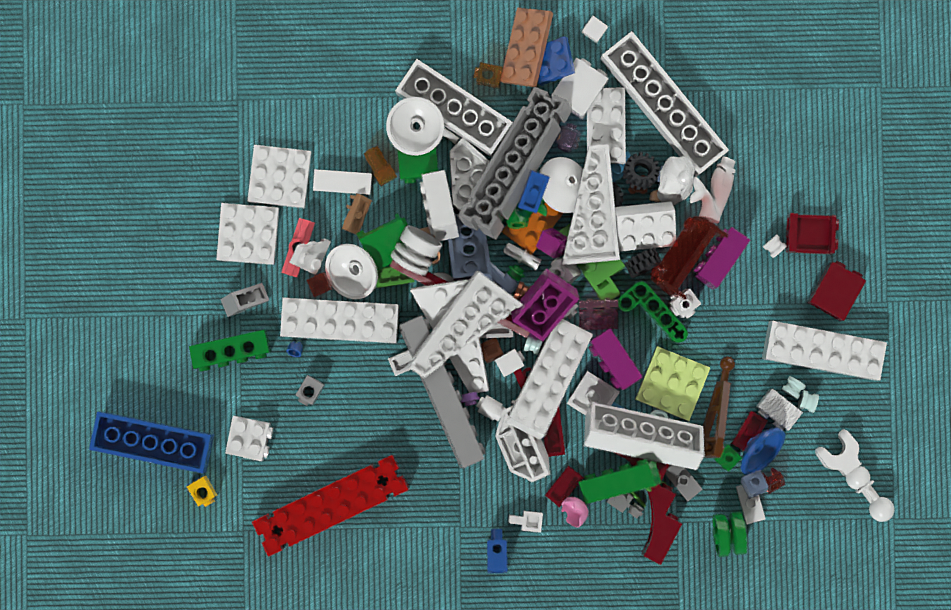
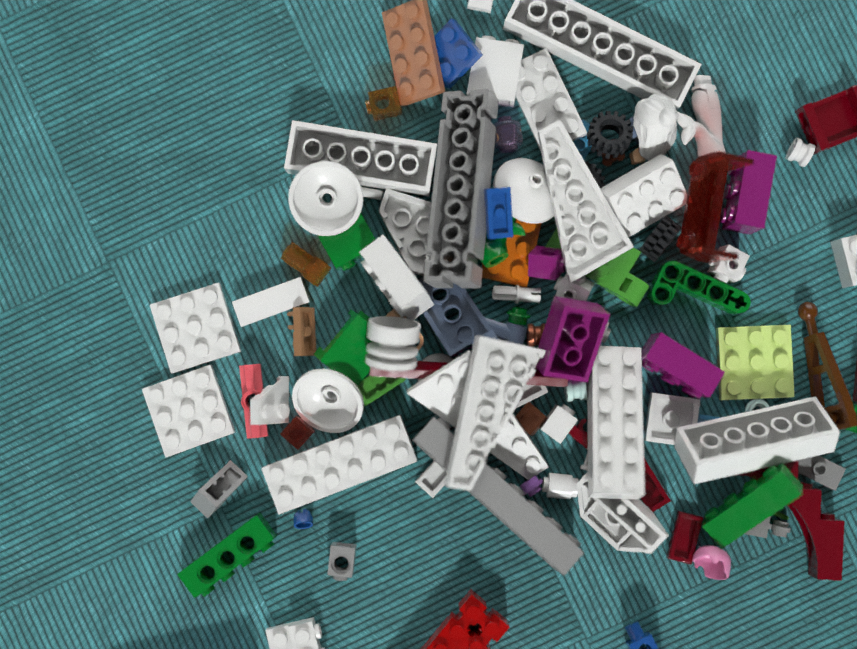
camera: 25 degrees left, 0 degrees up
white plate [508,511,543,533] -> none
clear pink plate [579,298,618,330] -> none

